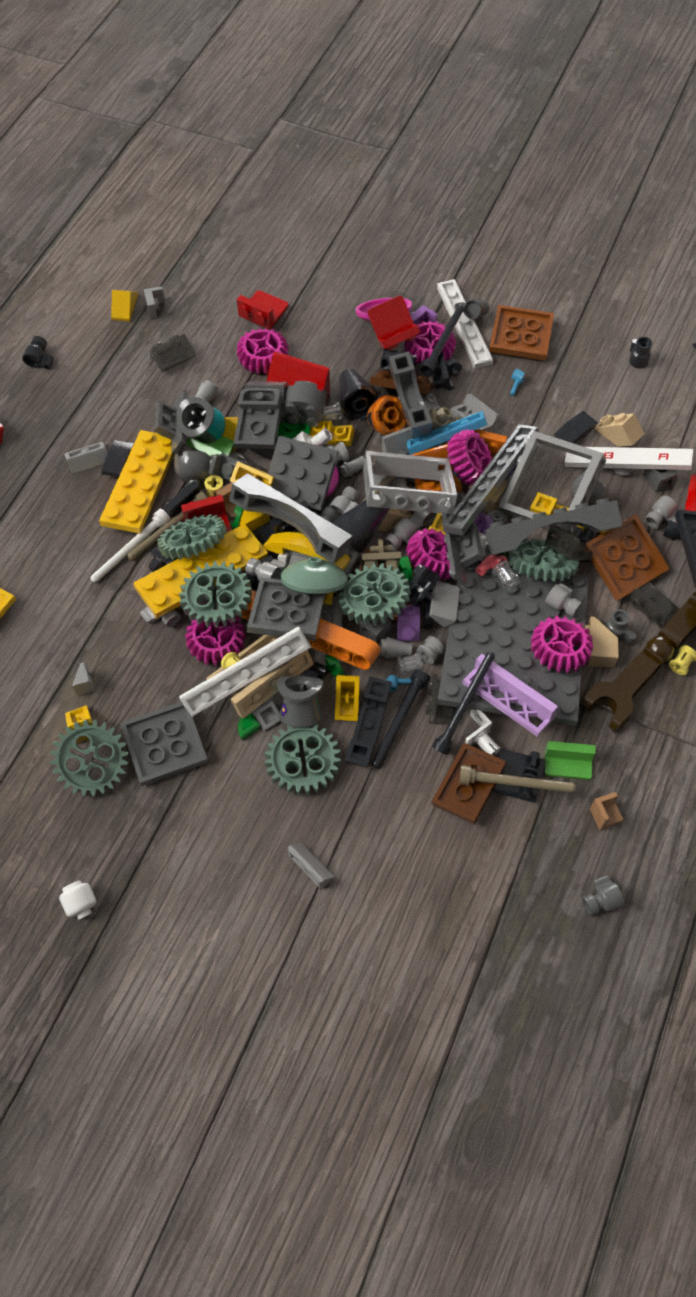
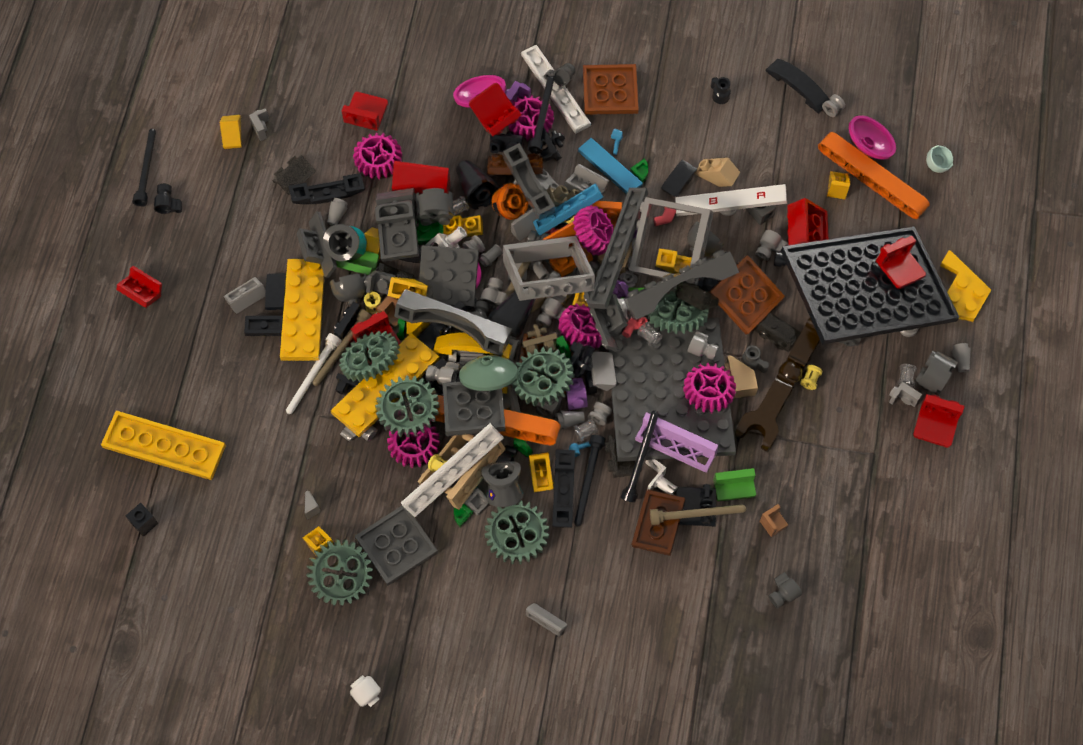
camera: 15 degrees left, 5 degrees up
none -> black piece [132,128,156,207]
none -> black plate [244,316,283,336]
none -> black slope [289,173,365,204]
none -> dark azure tile [578,138,643,194]
none -> green tile [630,158,648,183]
none -> coral arm [653,207,676,226]

